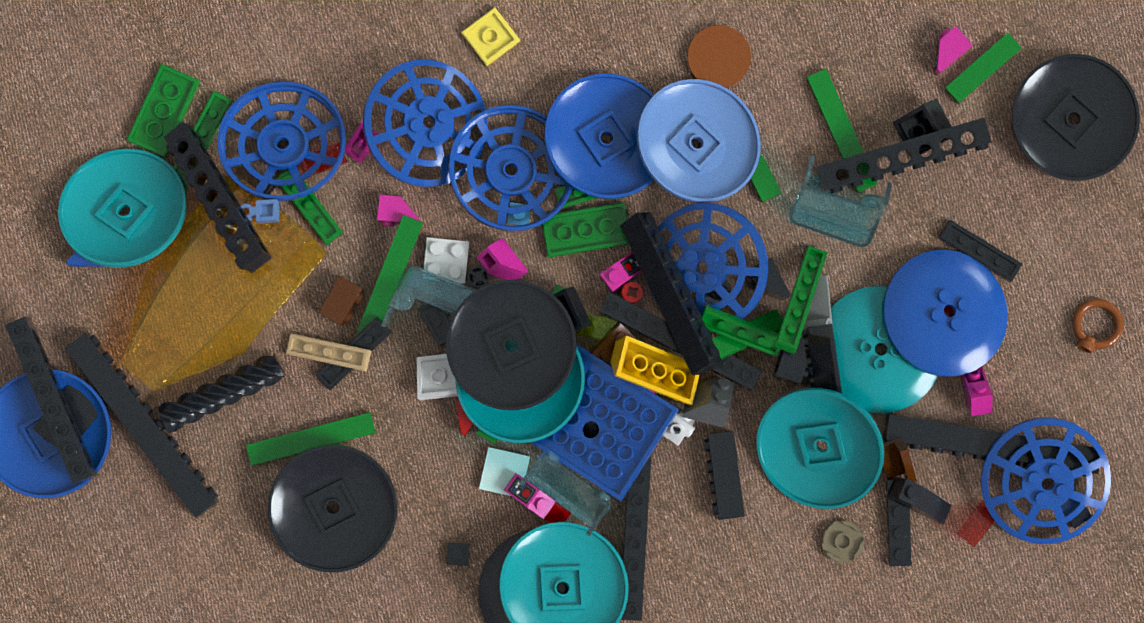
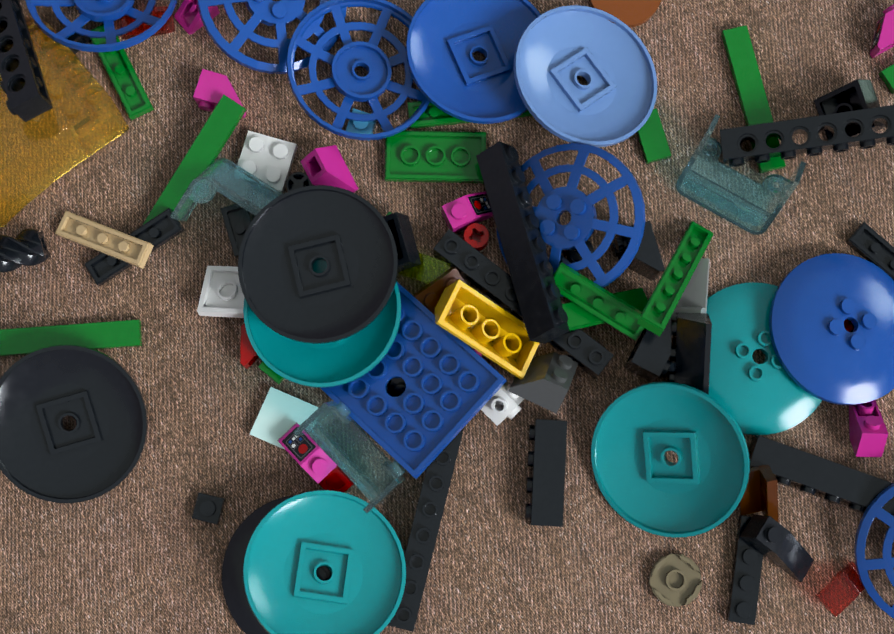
camera: 10 degrees right, 5 degrees down
medium blue plate [241,199,279,224] -> none
reddish brown brick [318,276,364,326] -> none

